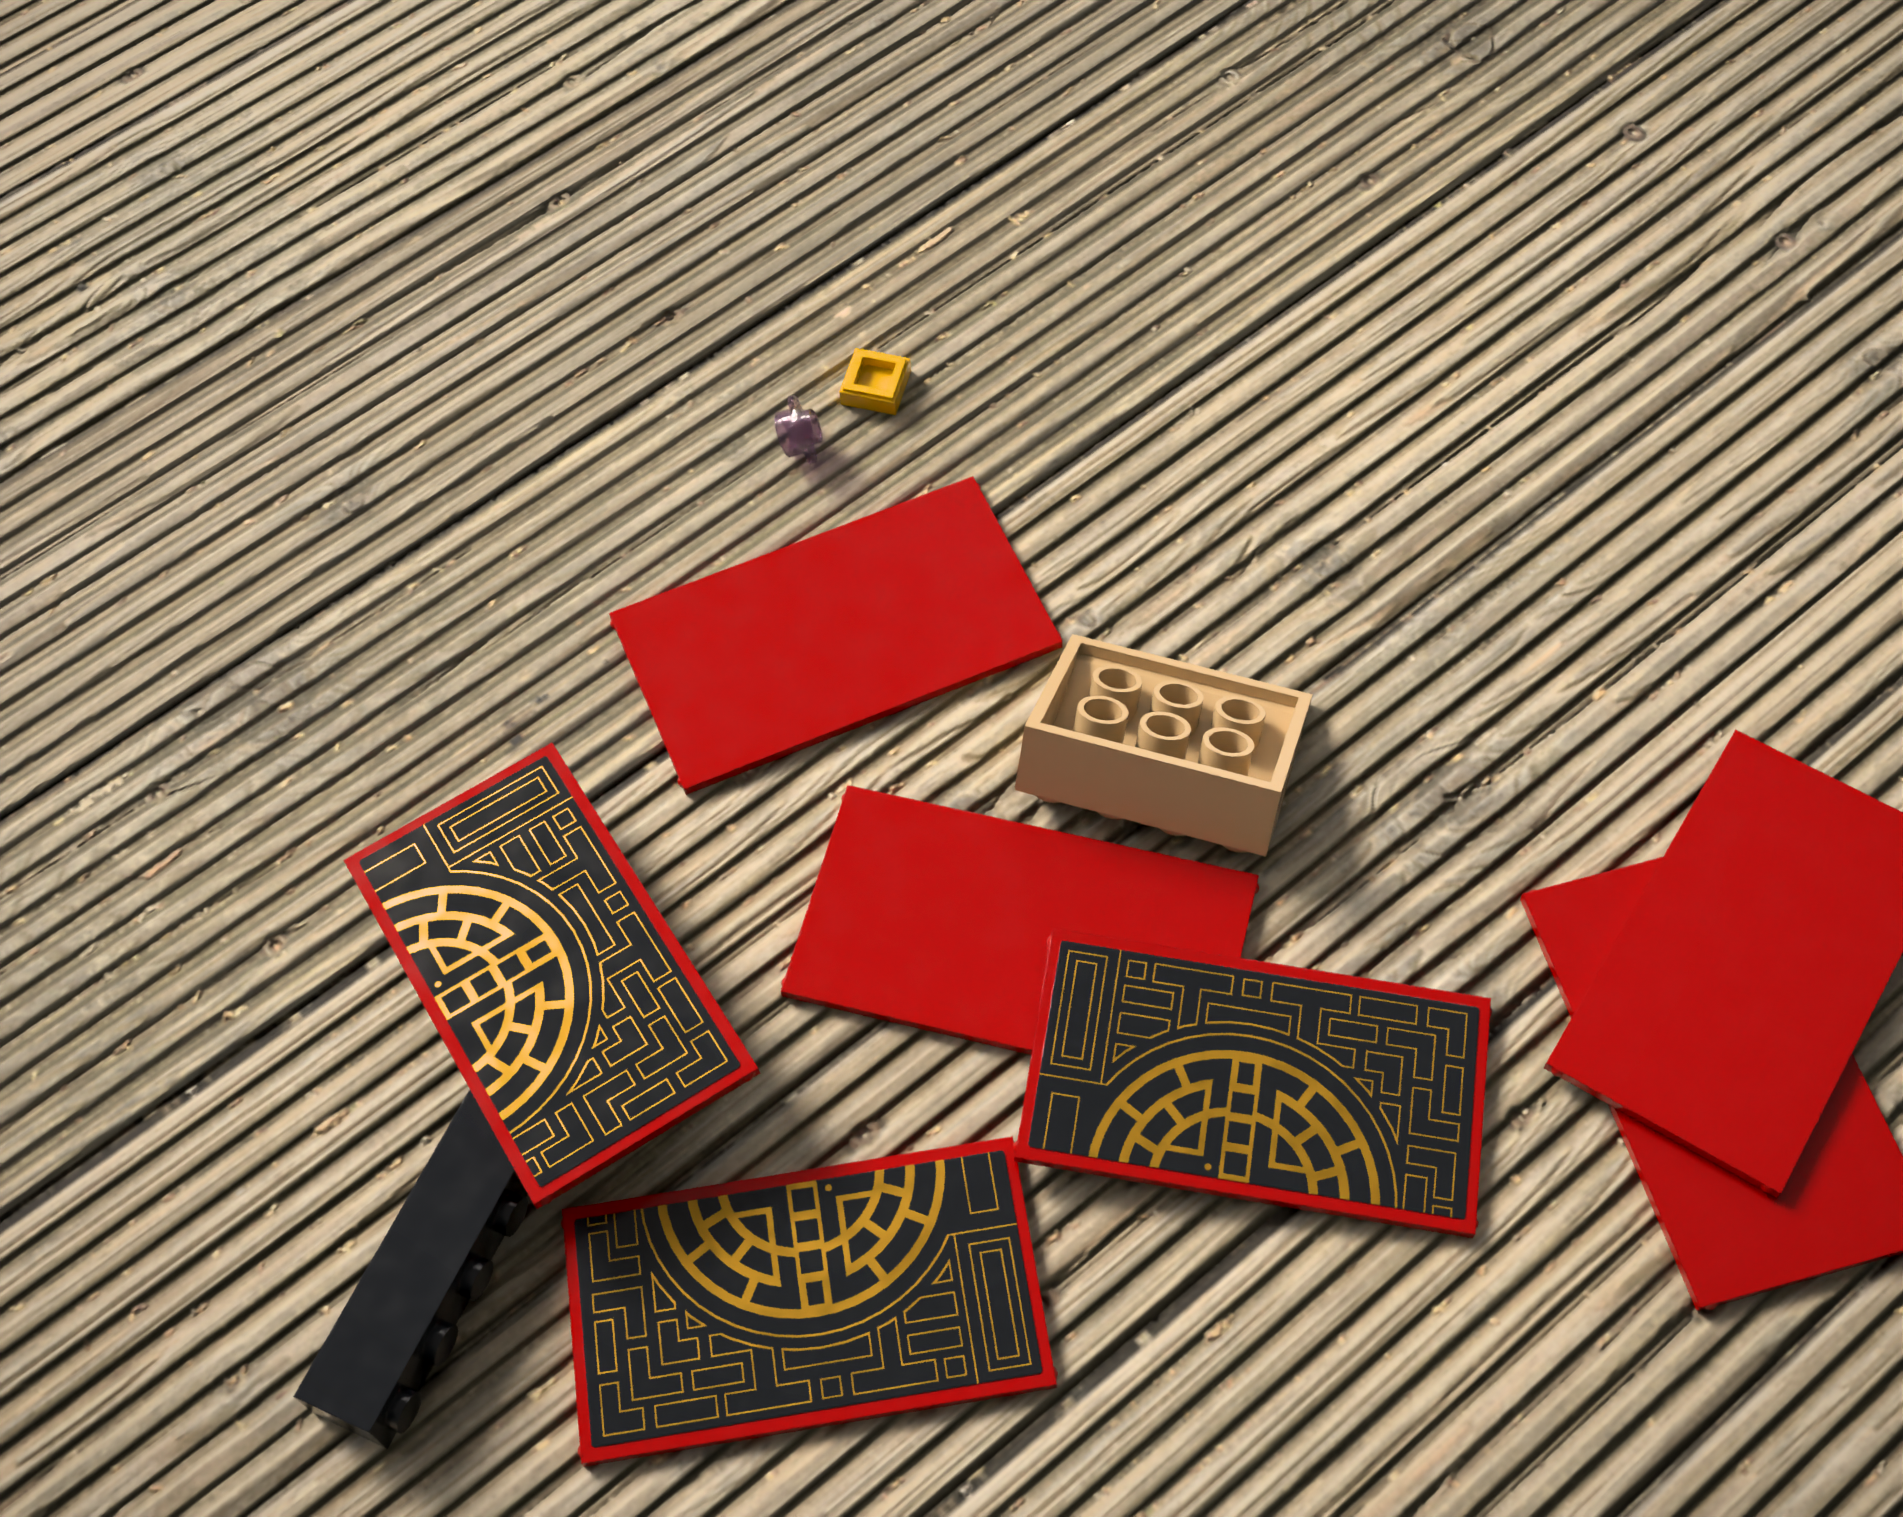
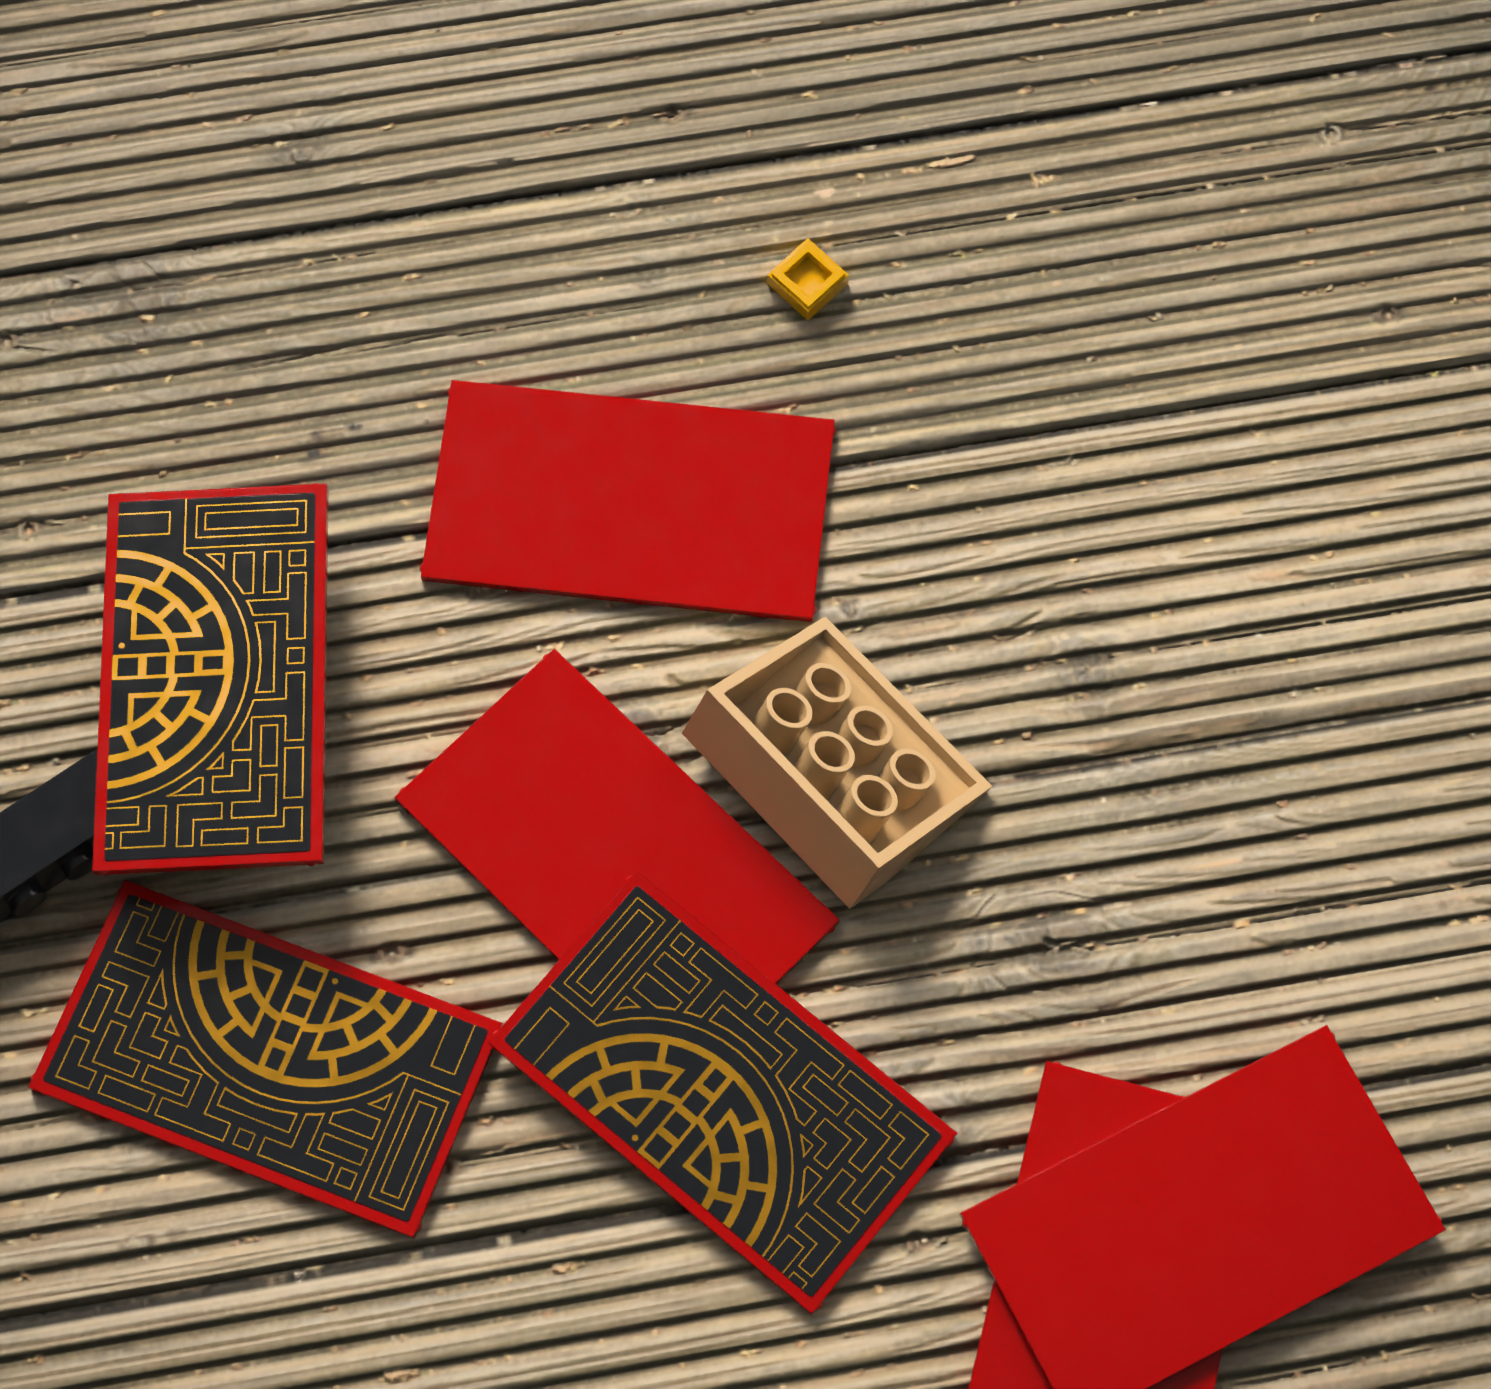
camera: 25 degrees right, 10 degrees up
plate [774,395,823,464] -> none

